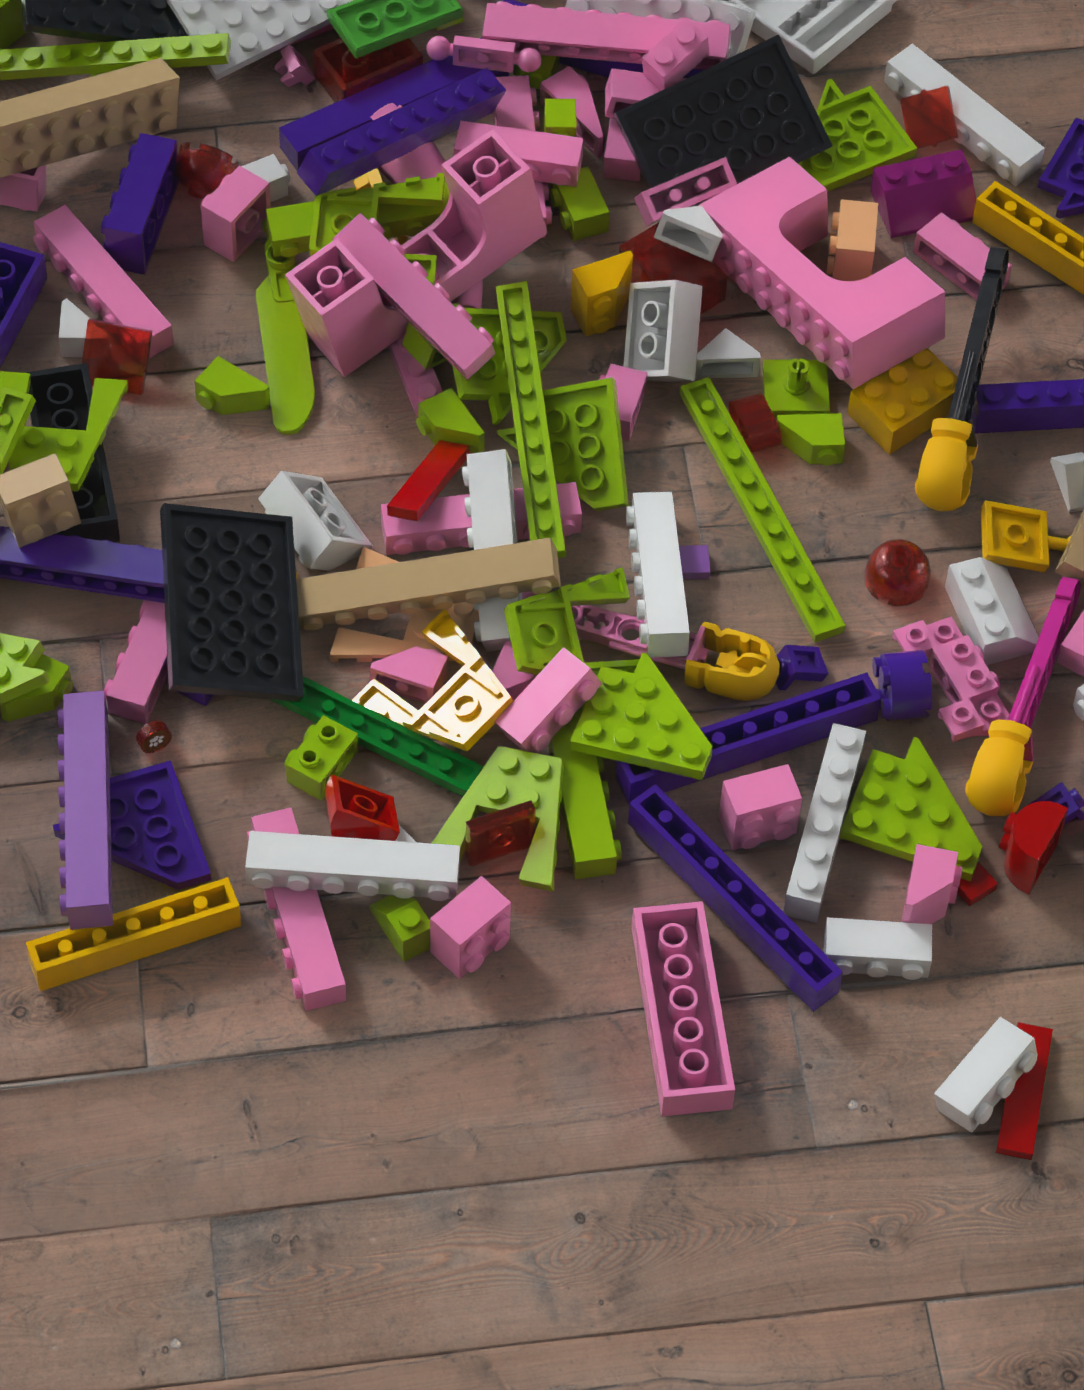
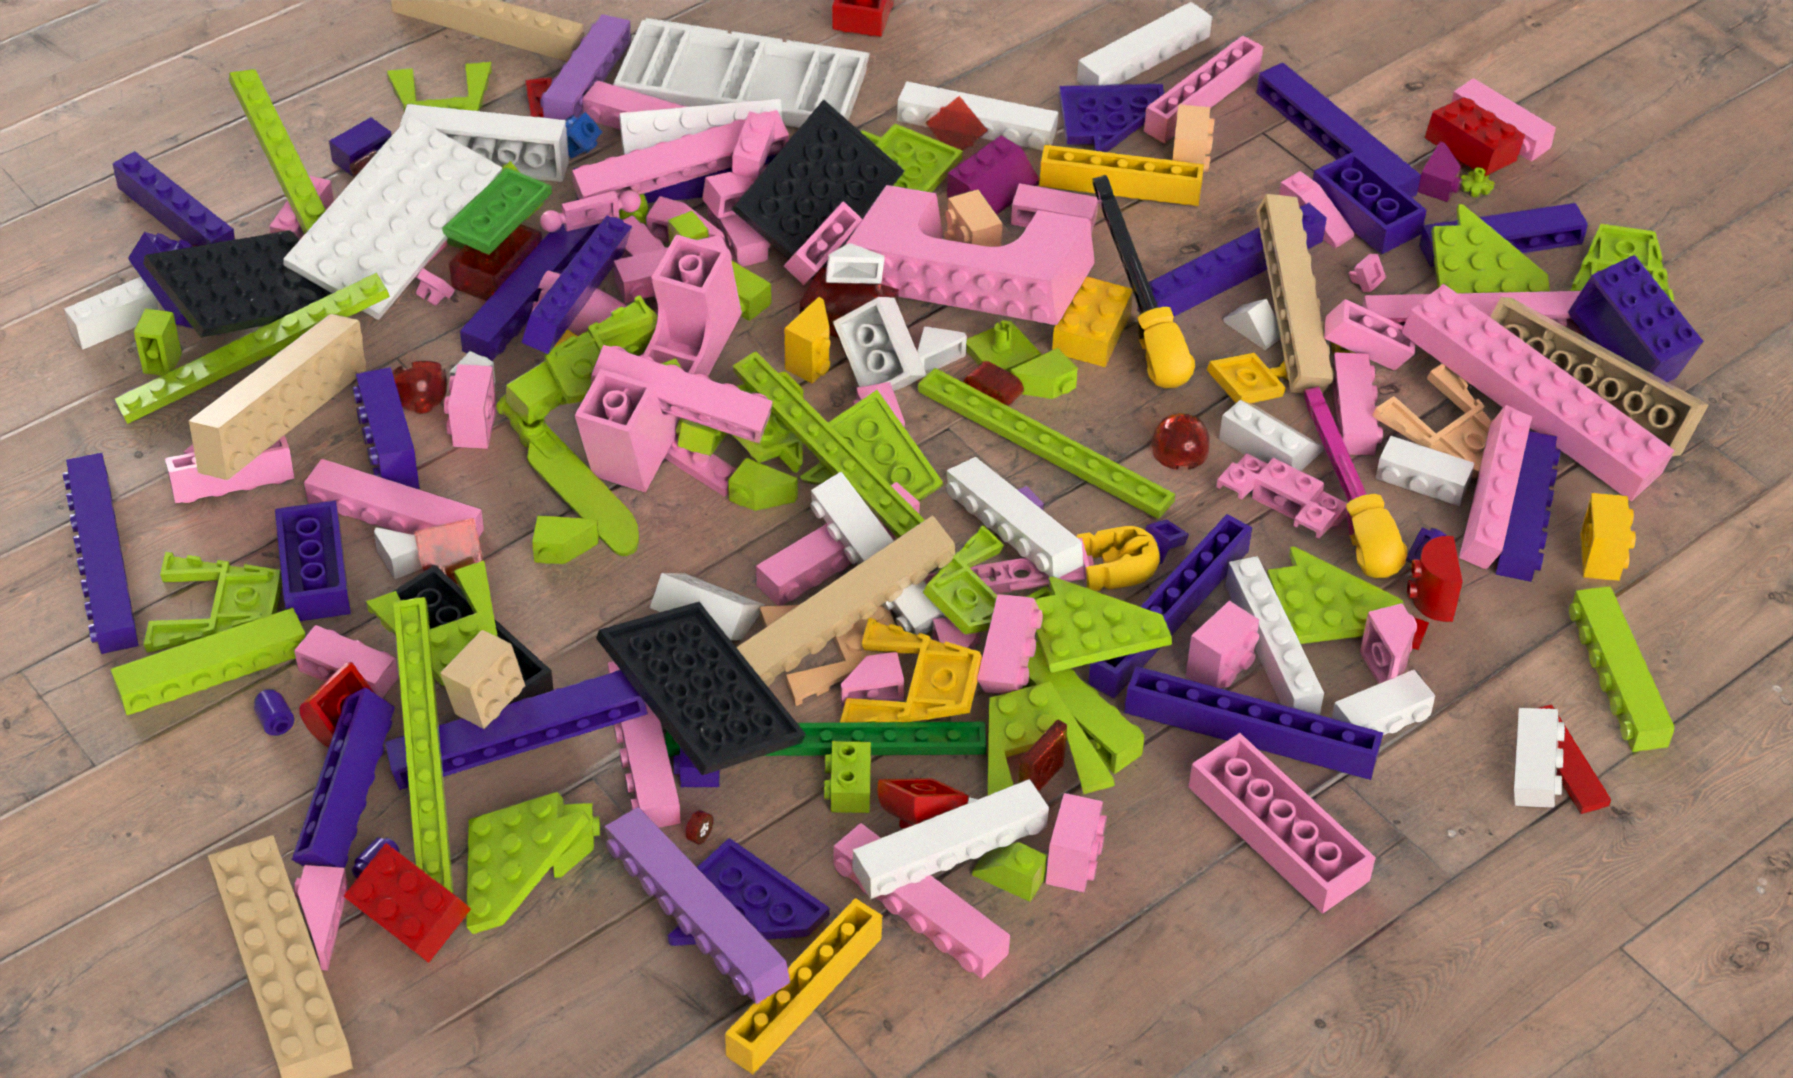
camera: 30 degrees left, 10 degrees down
red tile [387,440,470,521] -> none
dark purple brick [872,650,932,721] -> none

